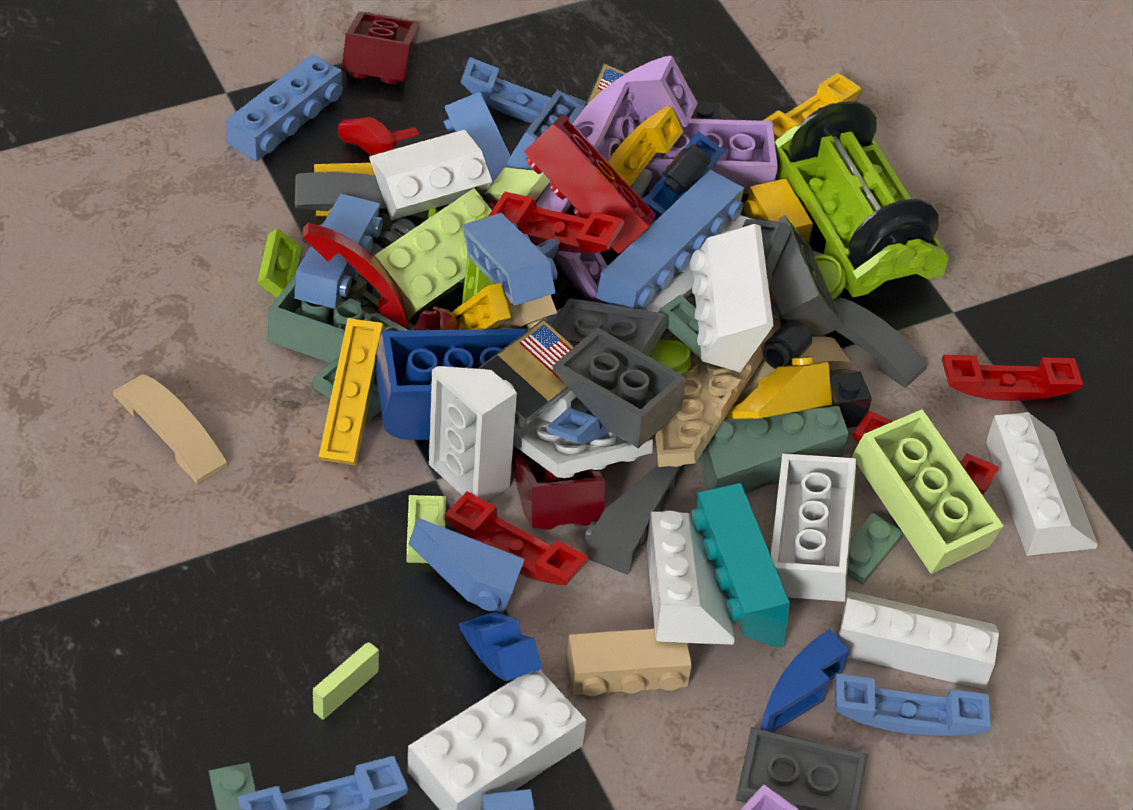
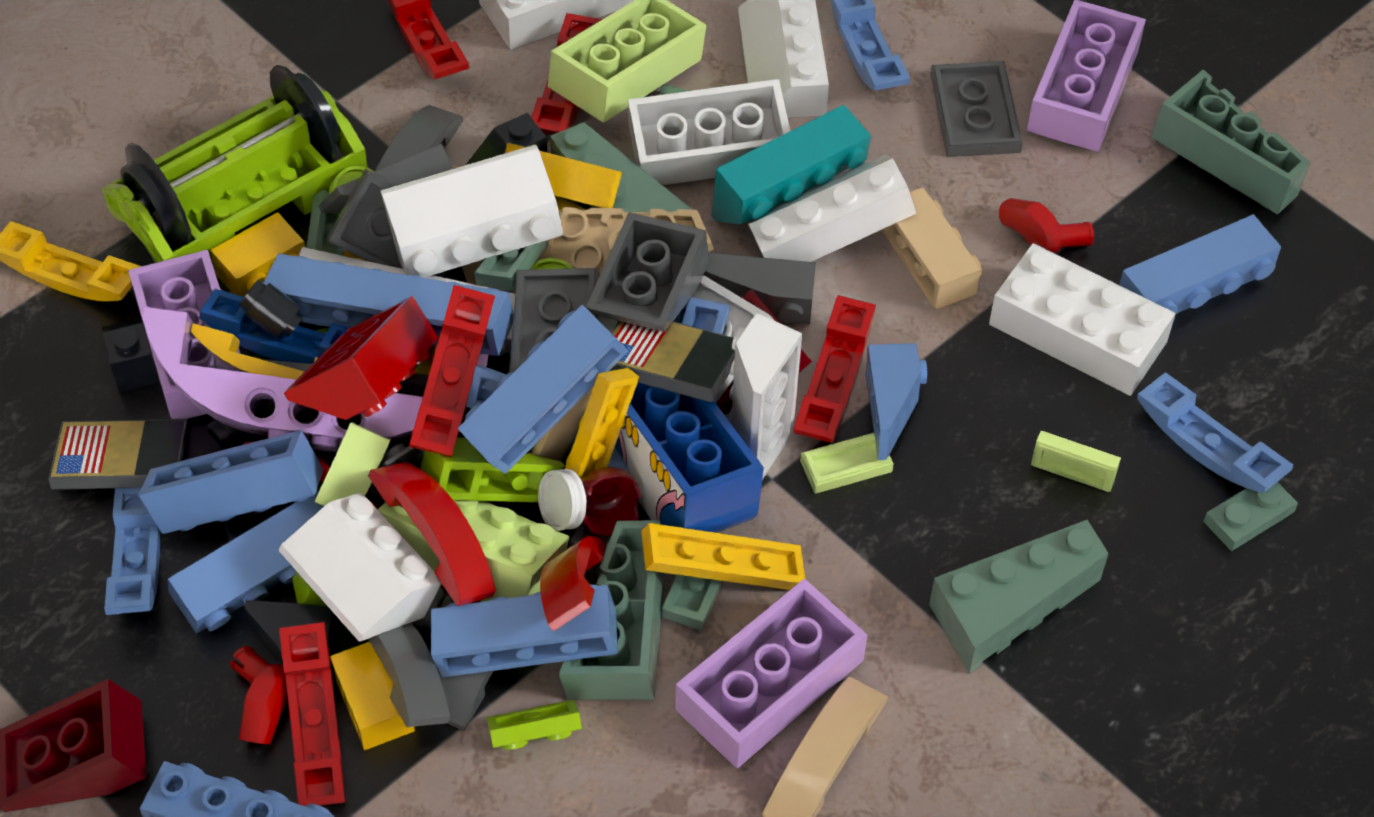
camera: 105 degrees left, 5 degrees up
blue slope [459,612,542,681] -> none
blue slope [761,629,850,732] -> none
none -> red slope [279,622,345,806]
none -> red slope [368,462,496,607]
none -> white piece [538,469,586,531]
none -> lavender brick [675,578,867,769]
none -> sand green wedge [929,520,1109,674]
none -> red arm [999,198,1094,254]

